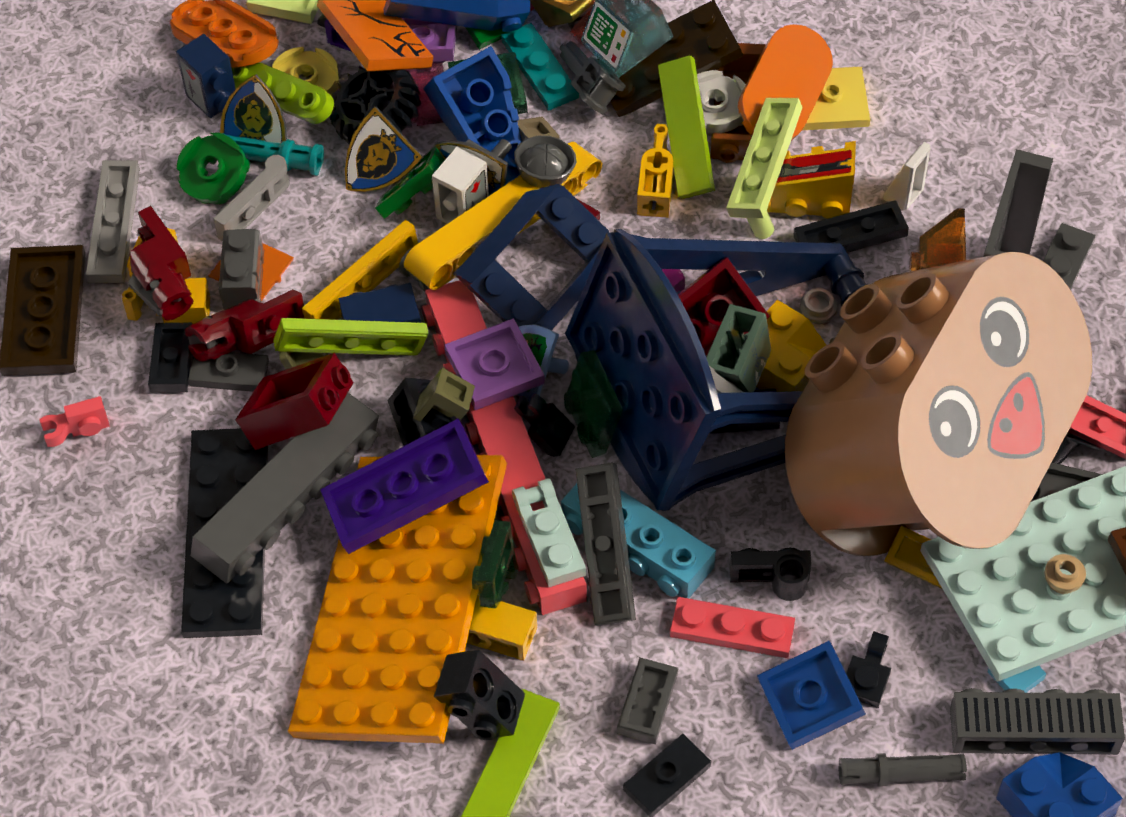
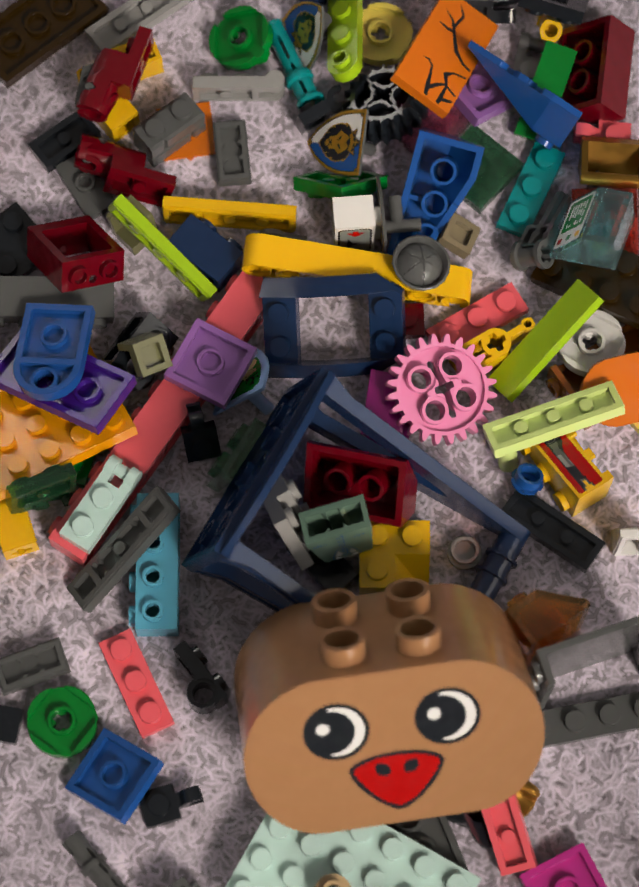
camera: 50 degrees right, 15 degrees up
none -> blue plate [13,303,96,401]
none -> green plate [27,686,99,758]
none -> dark grey plate [213,120,251,187]
none -> black plate [295,85,343,134]
none -> bright pink gear [385,334,497,446]
none -> coral plate [425,282,529,344]
none -> blue plate [511,463,544,495]

